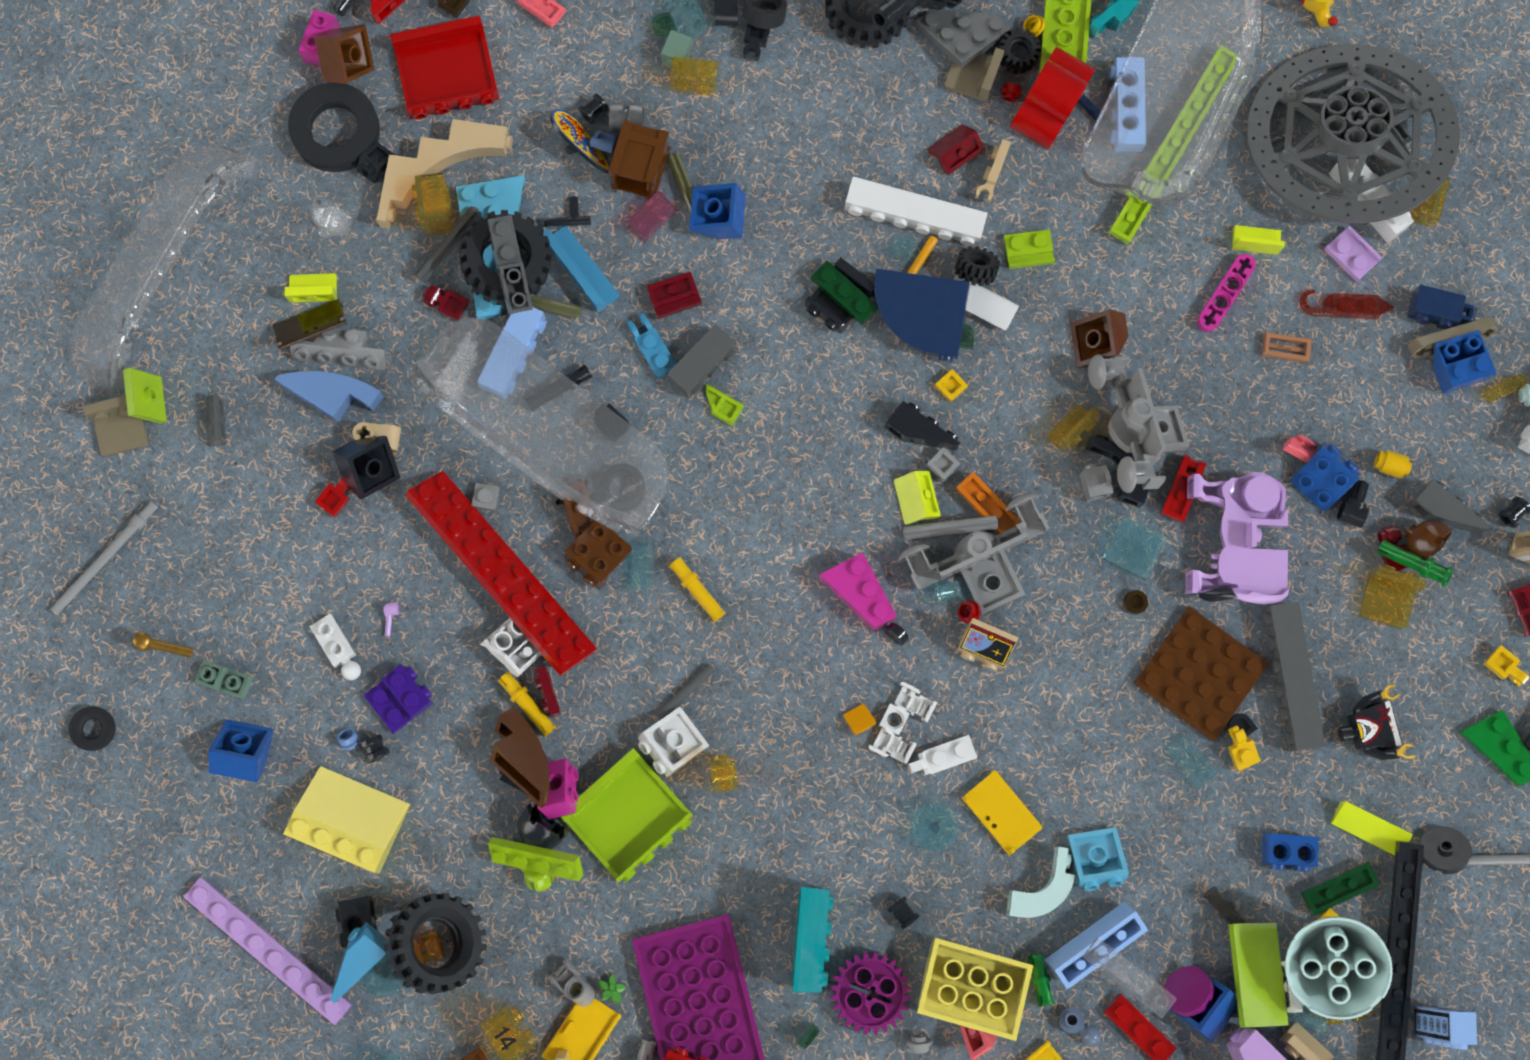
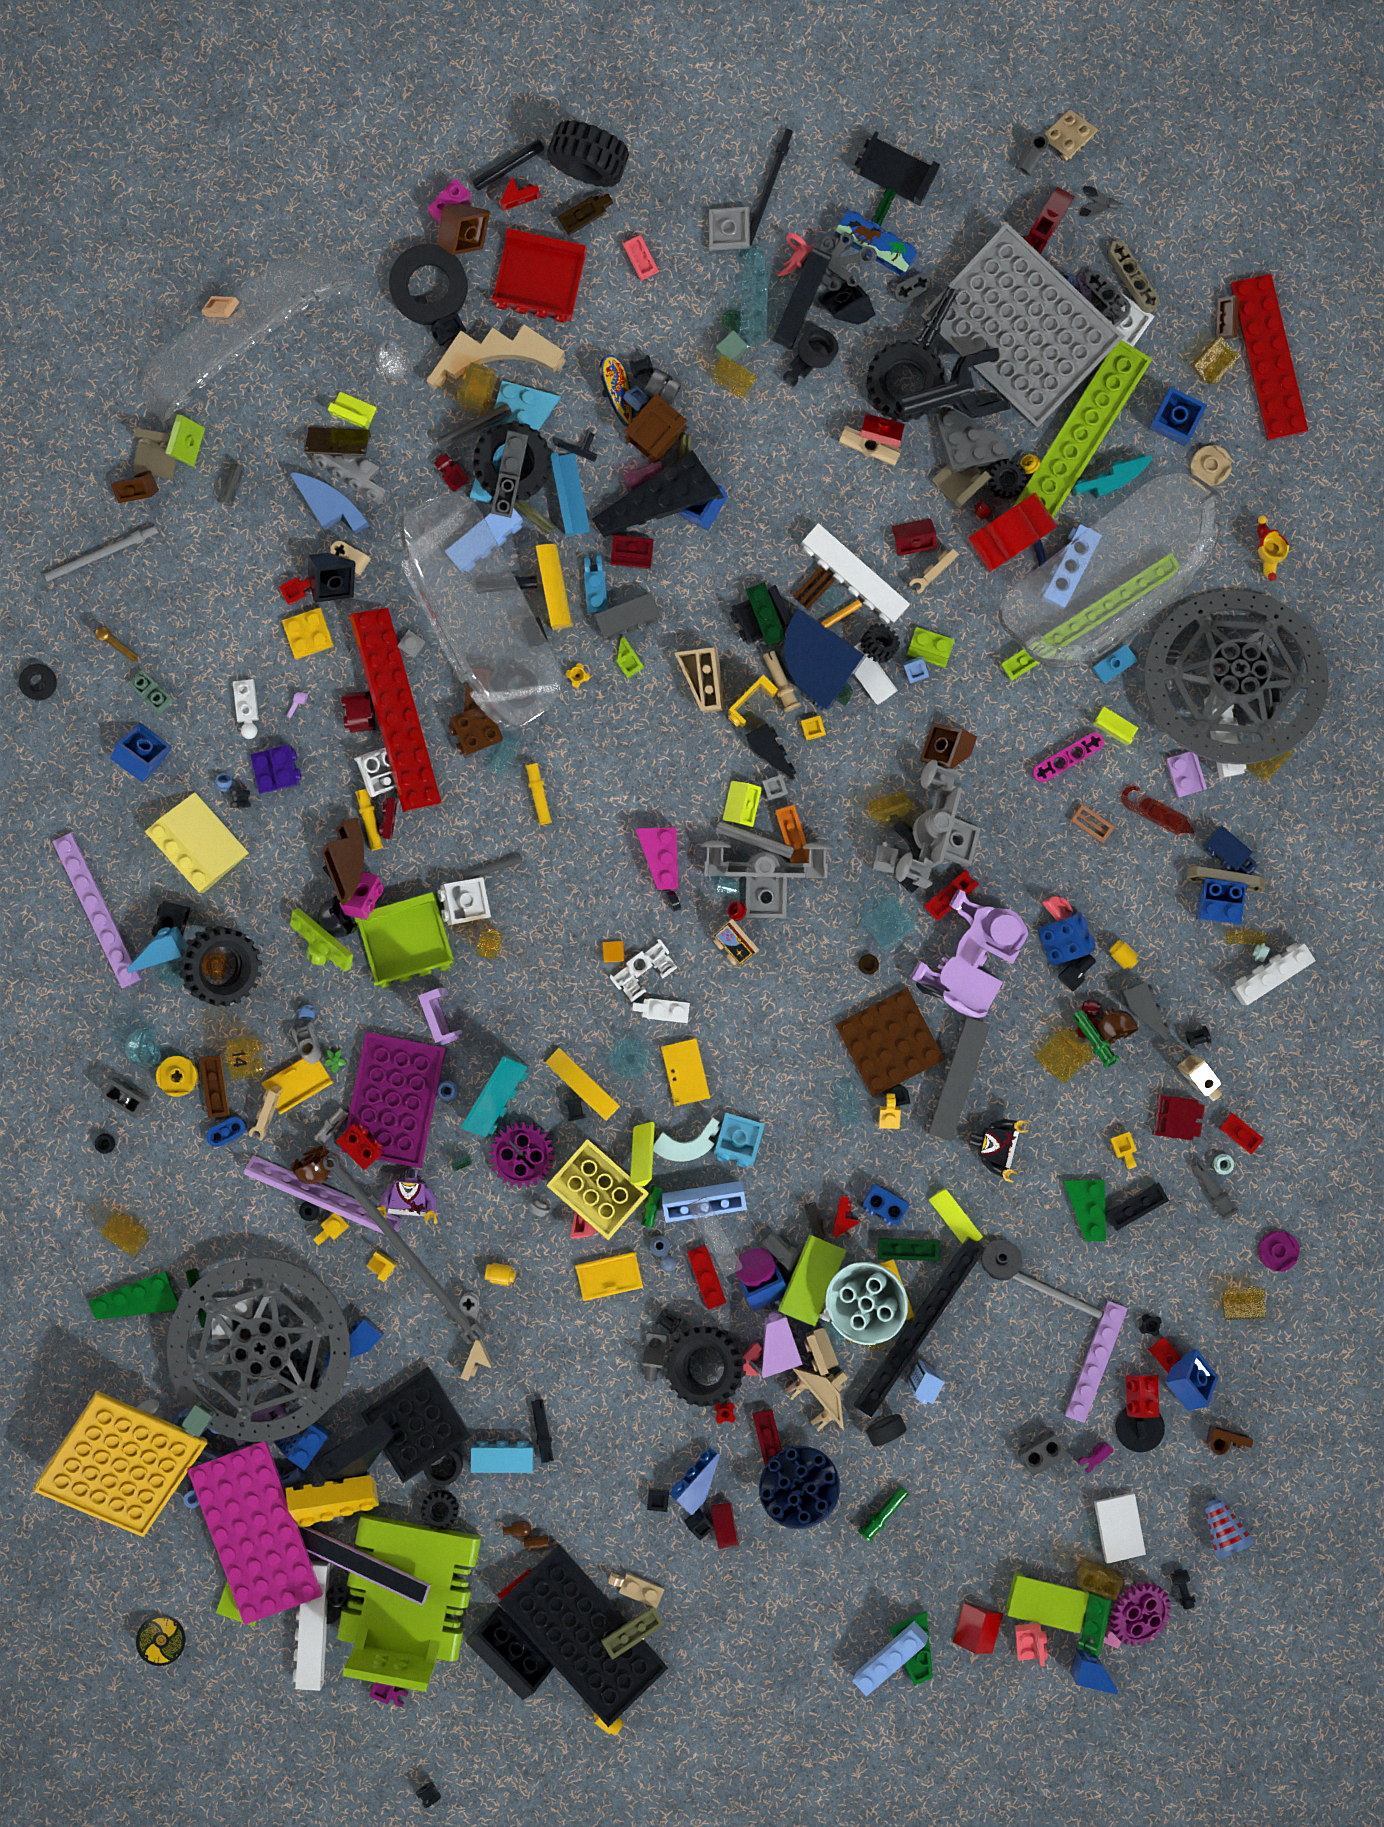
camera: 30 degrees right, 10 degrees up
none -> reddish brown plate [111,470,159,503]
none -> light nougat tile [202,296,239,318]
none -> yellow plate [282,608,334,659]
none -> medium blue plate [297,1005,317,1020]
none -> dark red cylinder [341,690,375,733]
none -> lavender panel [418,987,463,1045]
none -> medium blue plate [437,1080,458,1101]
none -> yellow brick [536,544,573,630]
none -> yellow slope [545,1048,620,1121]
none -> yellow plate [566,663,590,688]
none -> black wing [592,450,725,537]
none -> neon yellow slope [630,1122,655,1186]
none -> tan wedge [674,647,725,713]
none -> yellow panel [728,674,778,728]
none -> dark grey piece [761,1231,801,1273]
none -> tan pin [763,651,801,713]
none -> reddish brown tile [793,566,836,610]
none -> red slope [832,1194,861,1237]
none -> tan piece [839,426,902,467]
none -> red plate [860,413,905,447]
none -> medium blue plate [903,656,929,683]
none -> dark azure plate [1092,644,1138,685]

